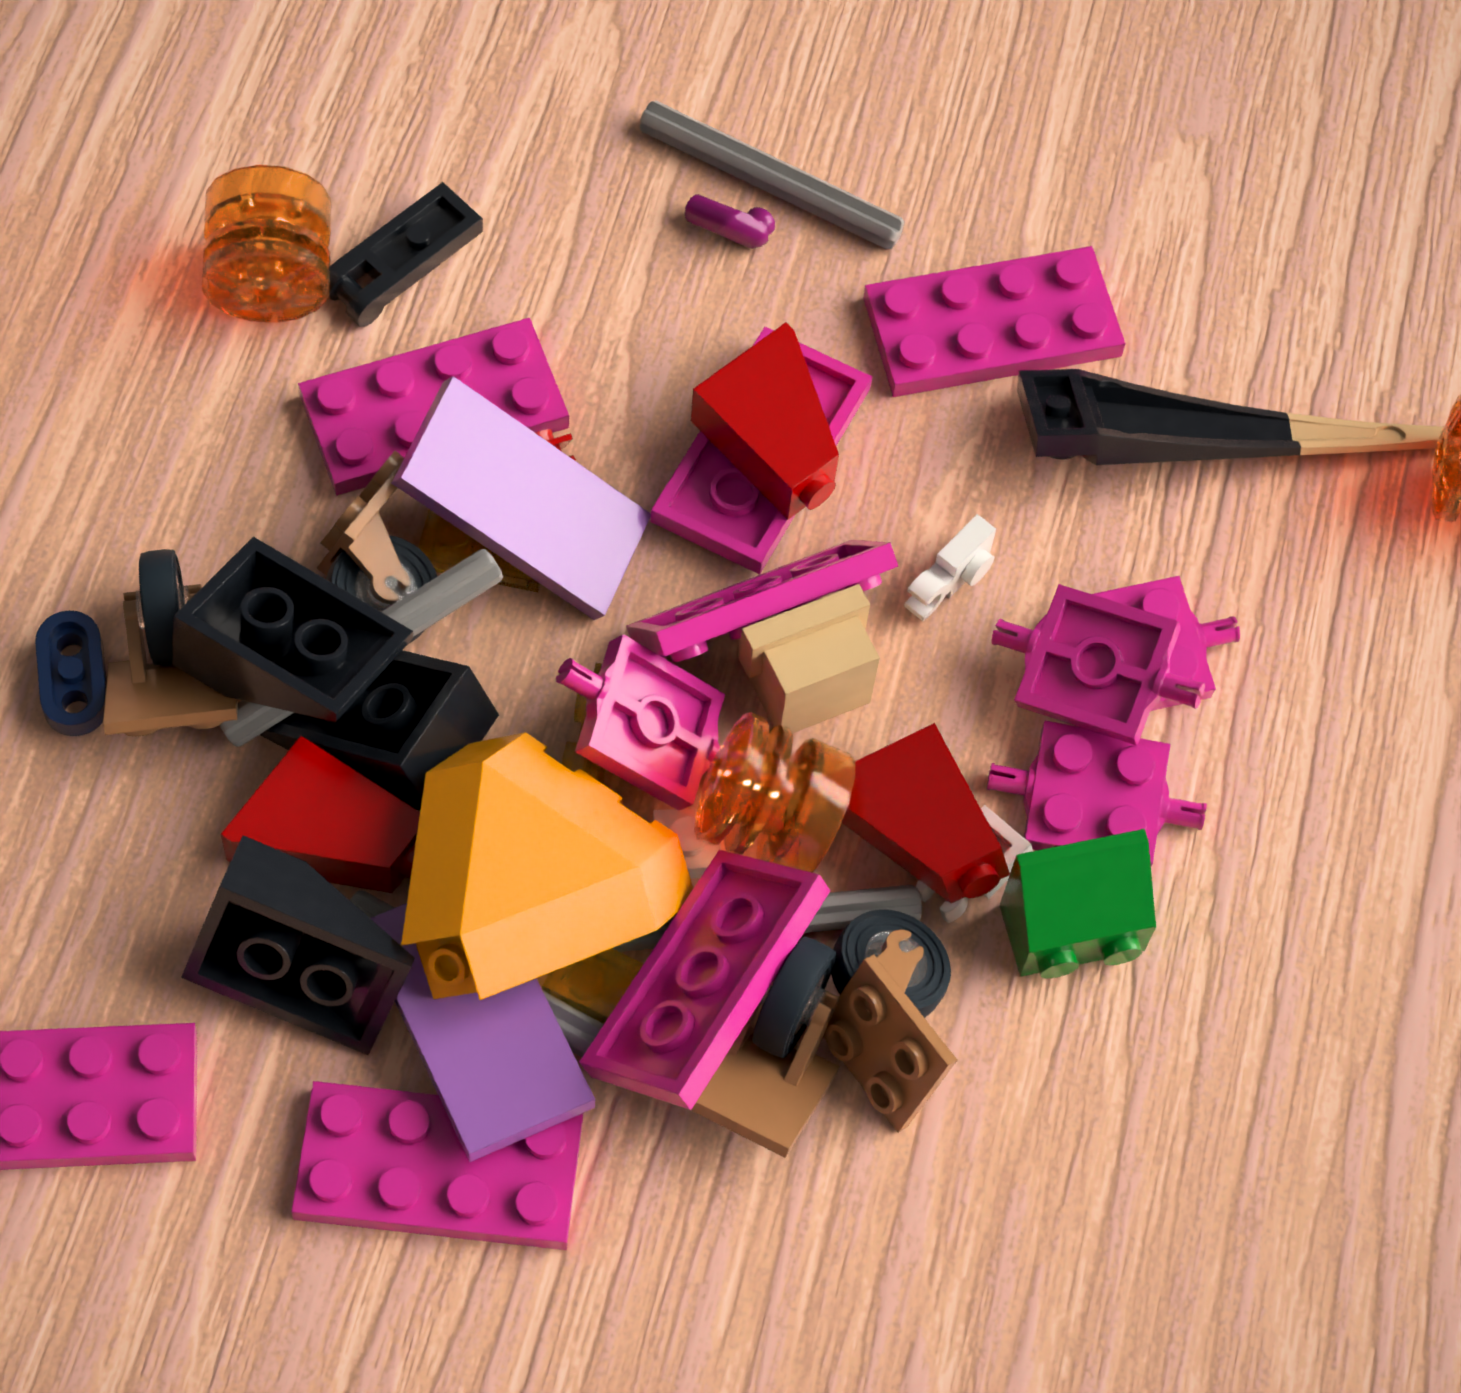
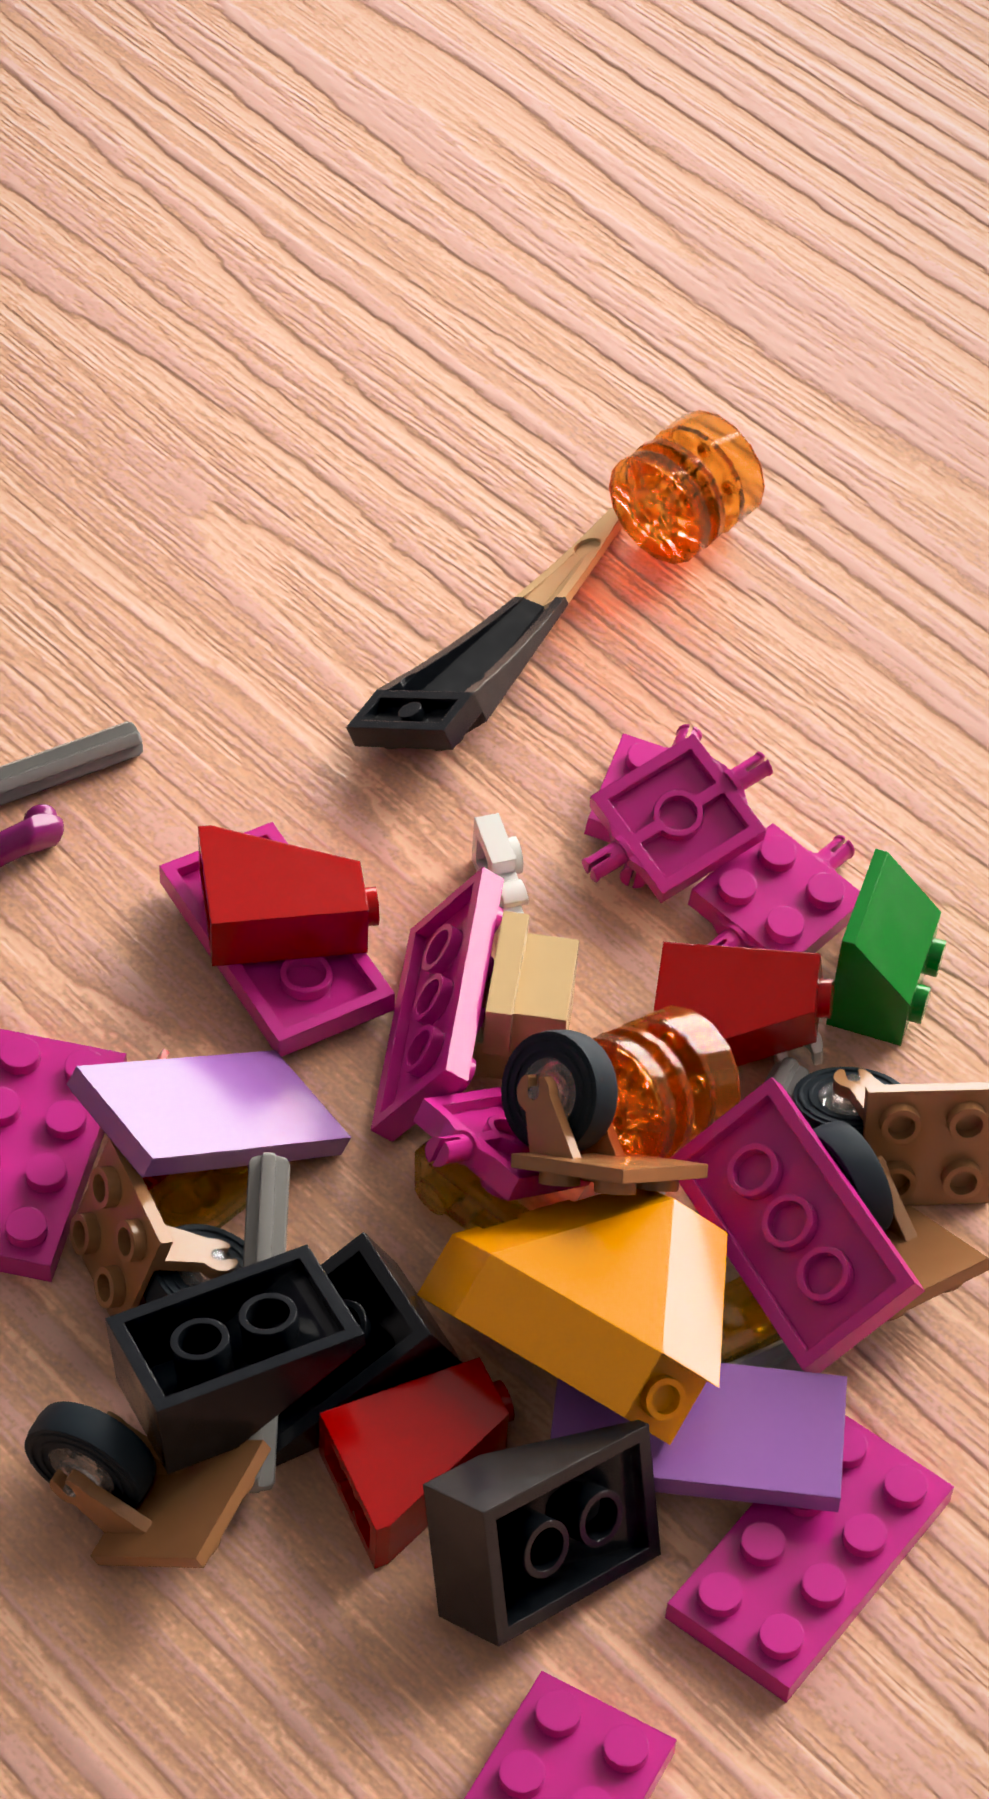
camera: 55 degrees left, 15 degrees down
dark blue plate [35,610,107,736] -> none
dark pink plate [863,246,1126,397] -> none
none -> plate [501,1030,708,1195]

